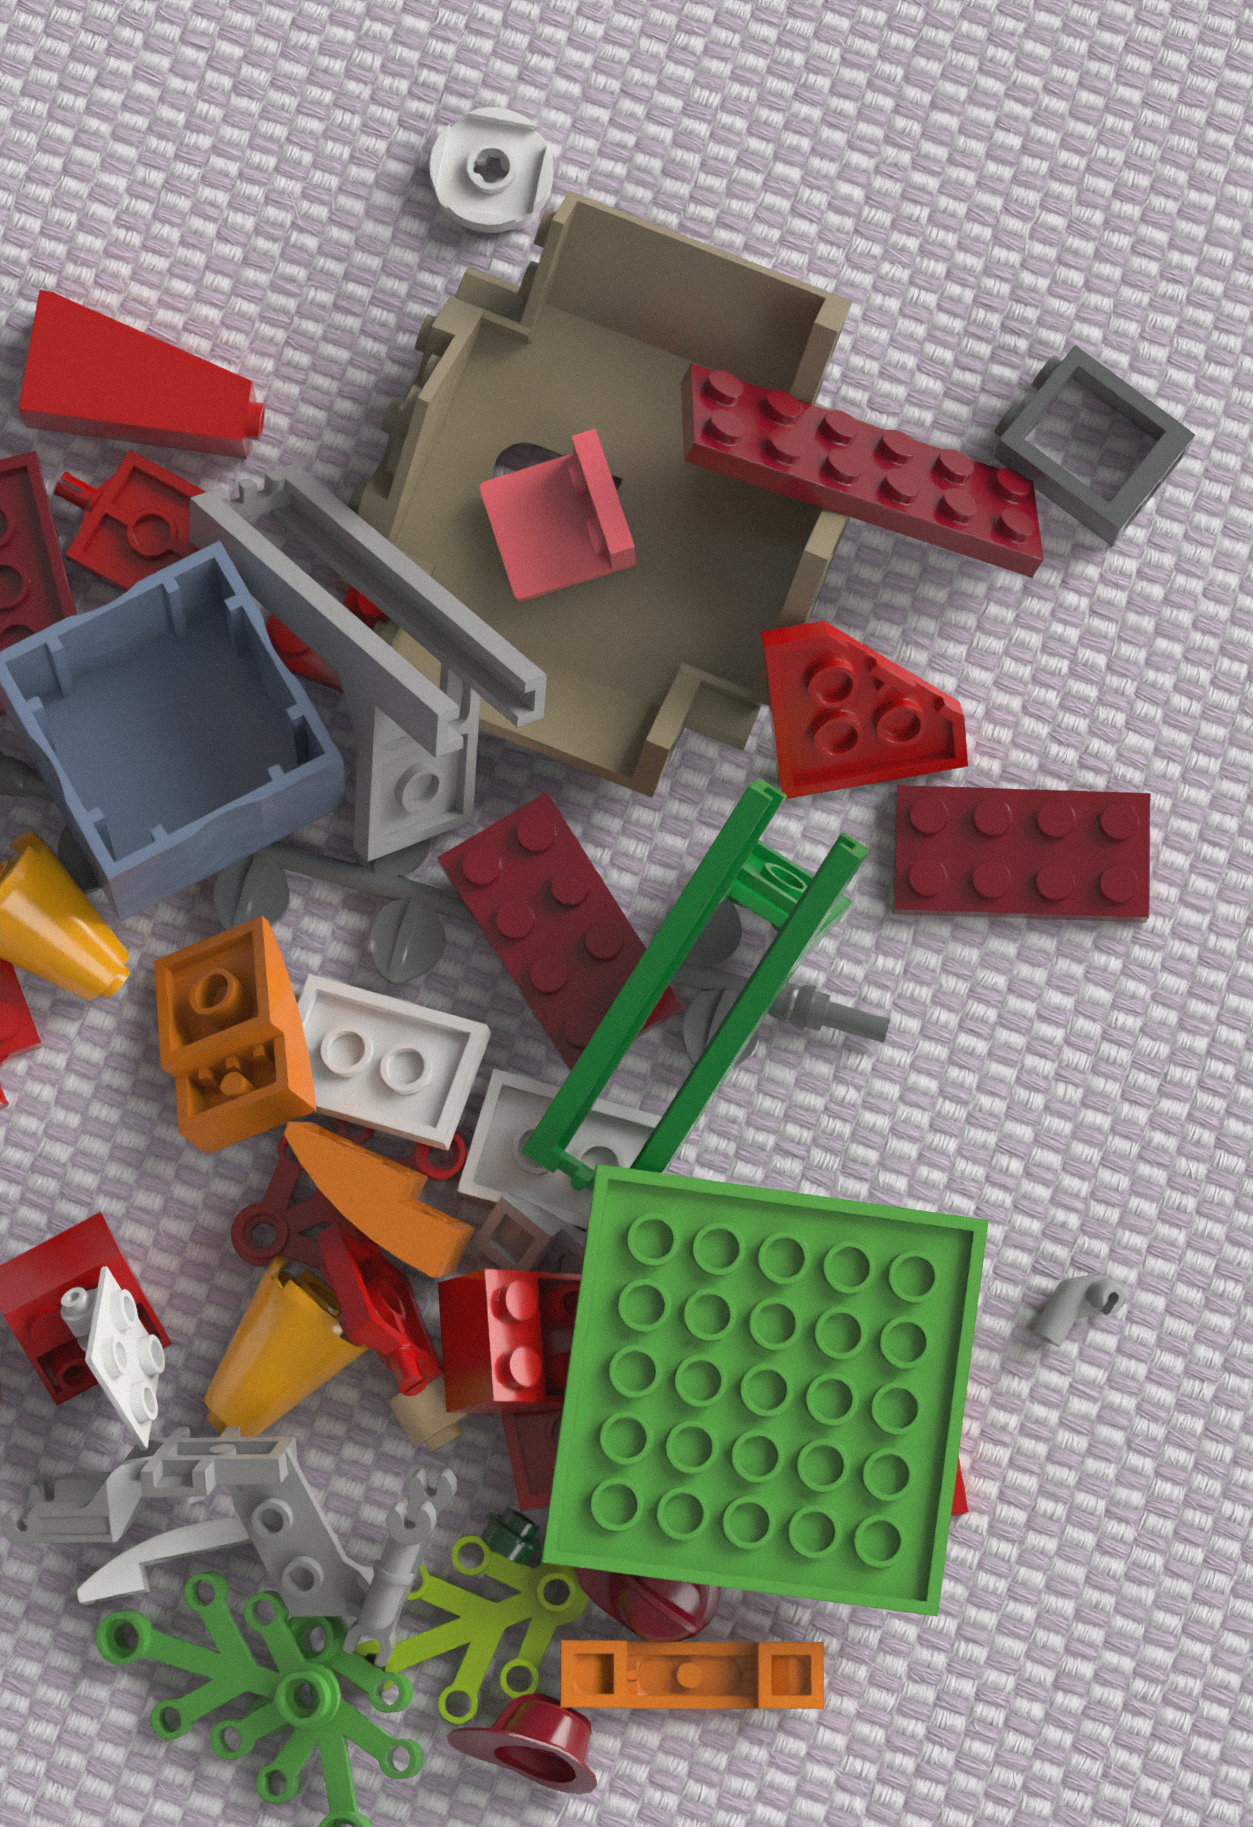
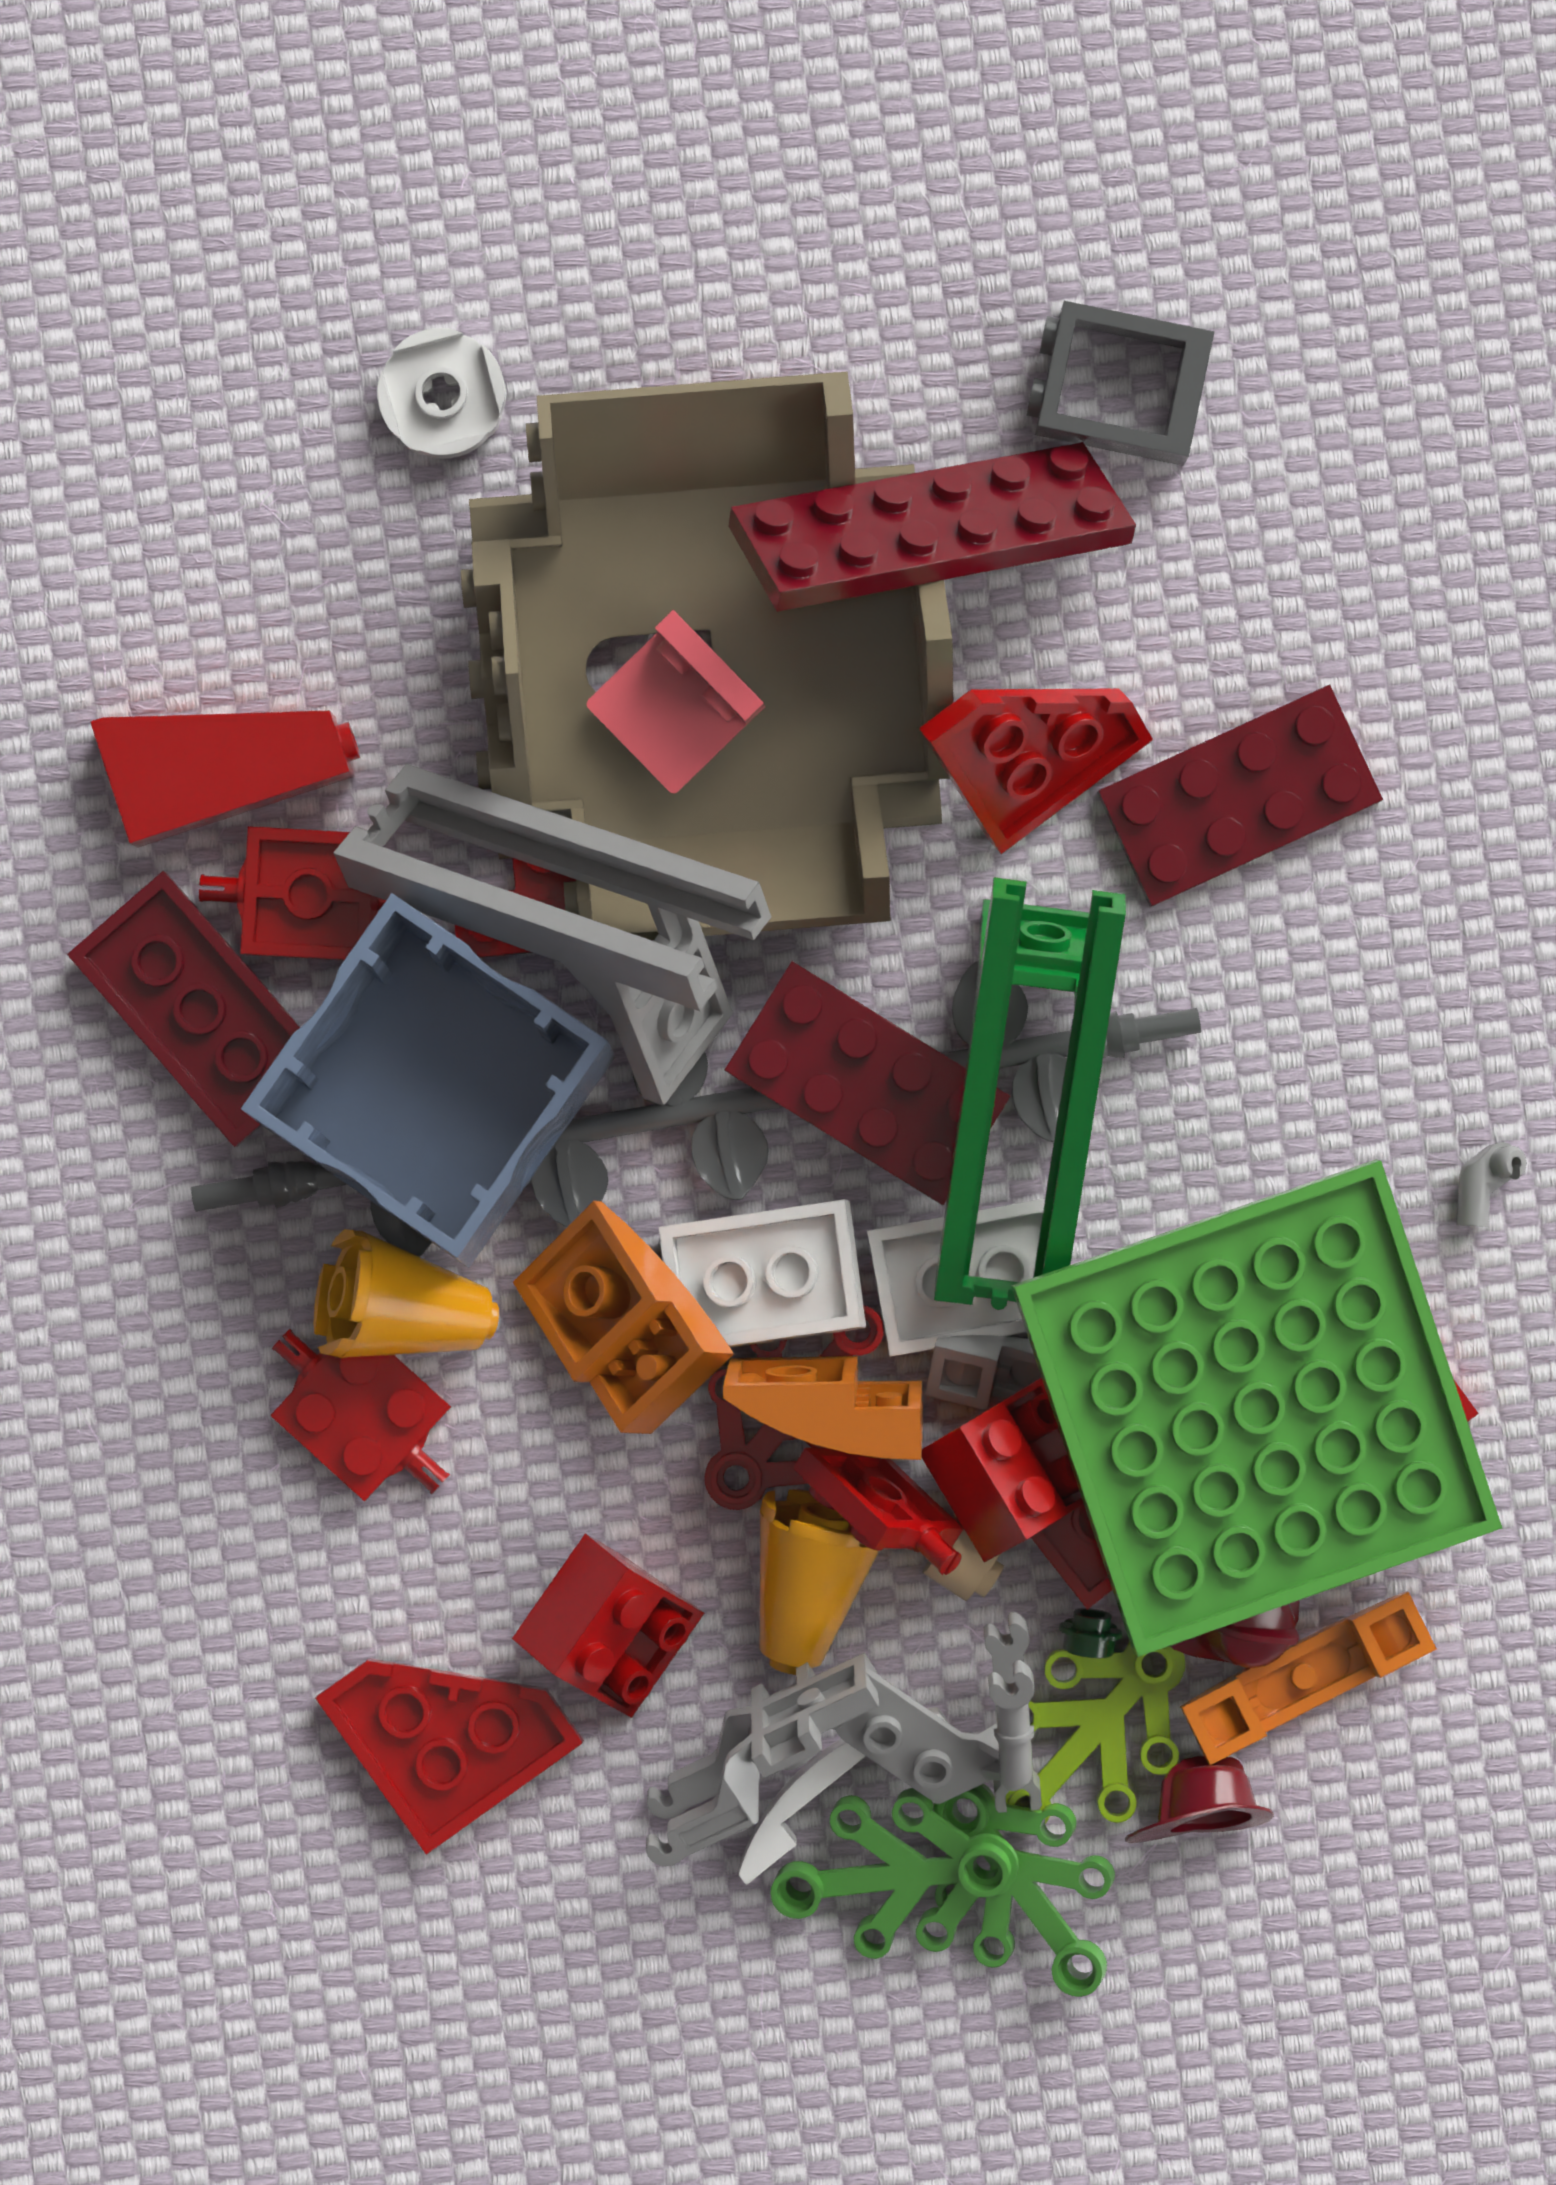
camera: 25 degrees left, 10 degrees up
white hinge [61,1266,165,1451] -> none

